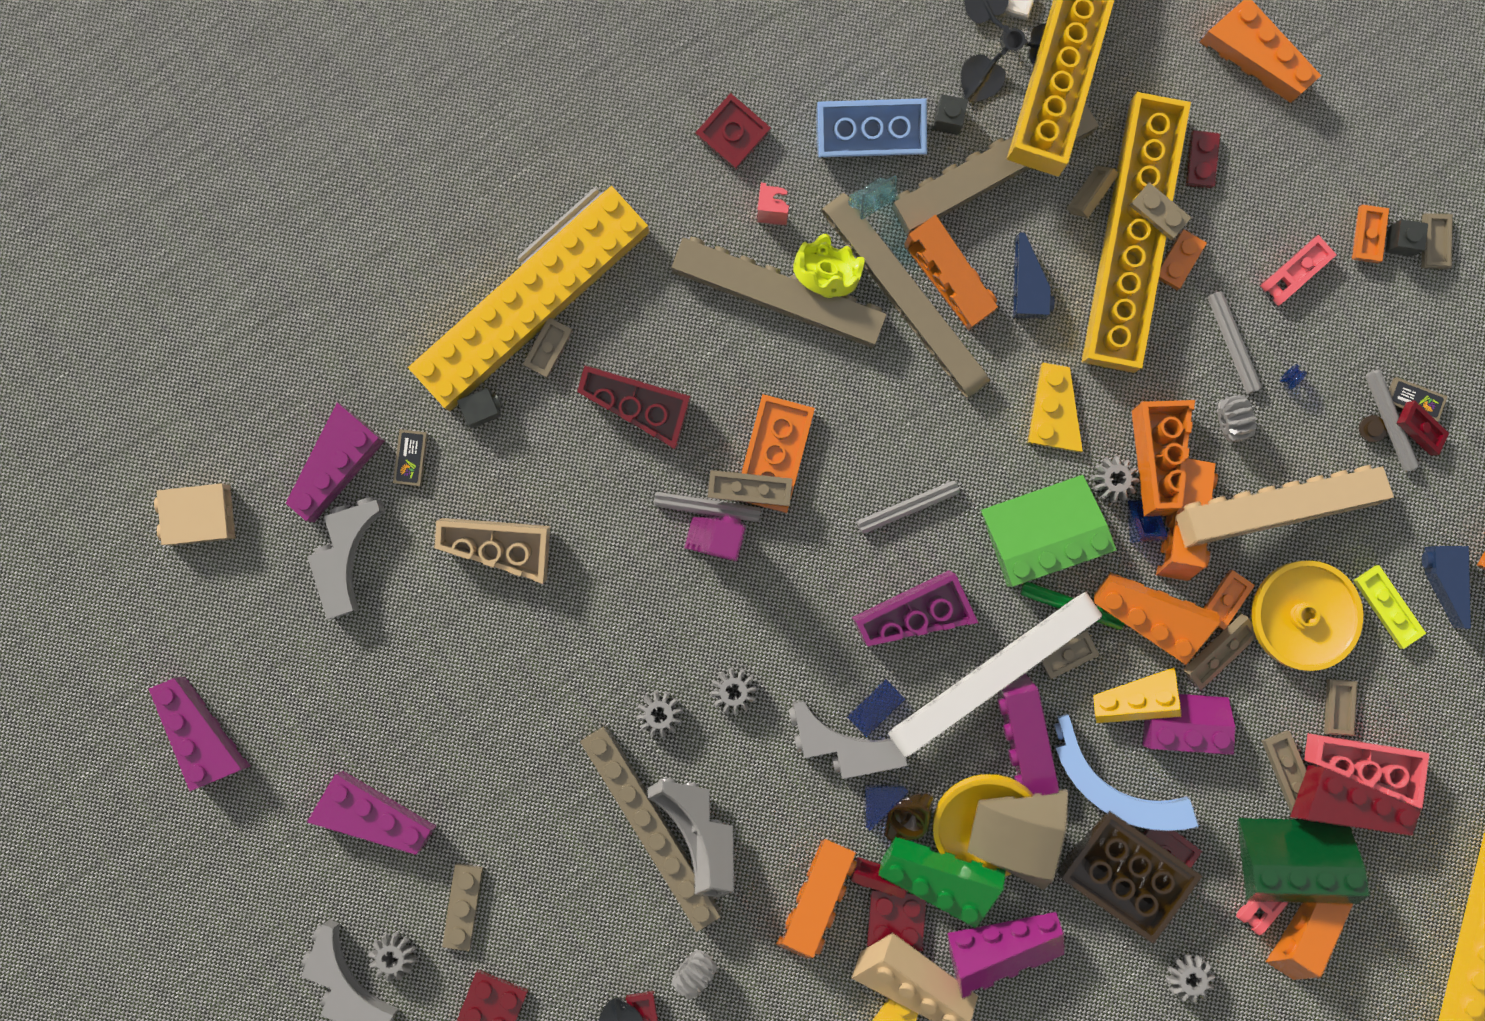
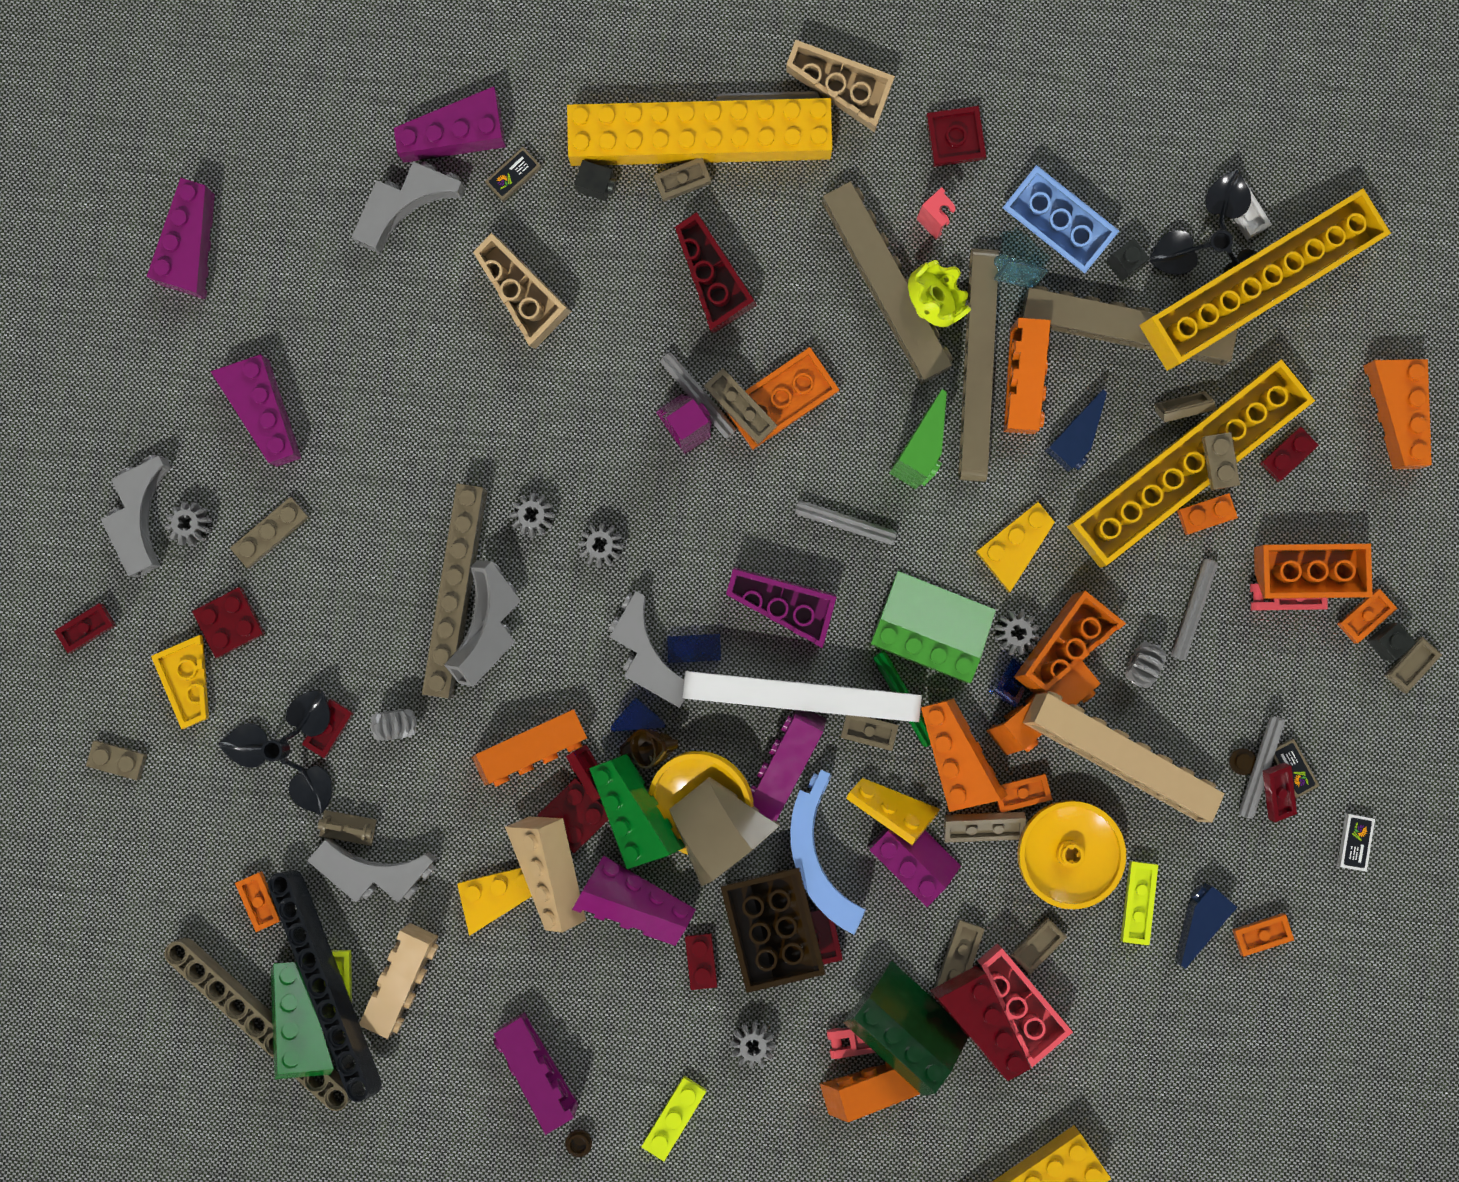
camera: 45 degrees right, 0 degrees up
tan brick [154,483,236,546] -> none
clear blue bush [1279,363,1307,390] -> none
none -> dark red plate [685,932,717,990]
none -> tan wedge [786,40,895,133]
none -> bright green slope [889,389,947,489]
none -> orange slope [1254,544,1373,599]

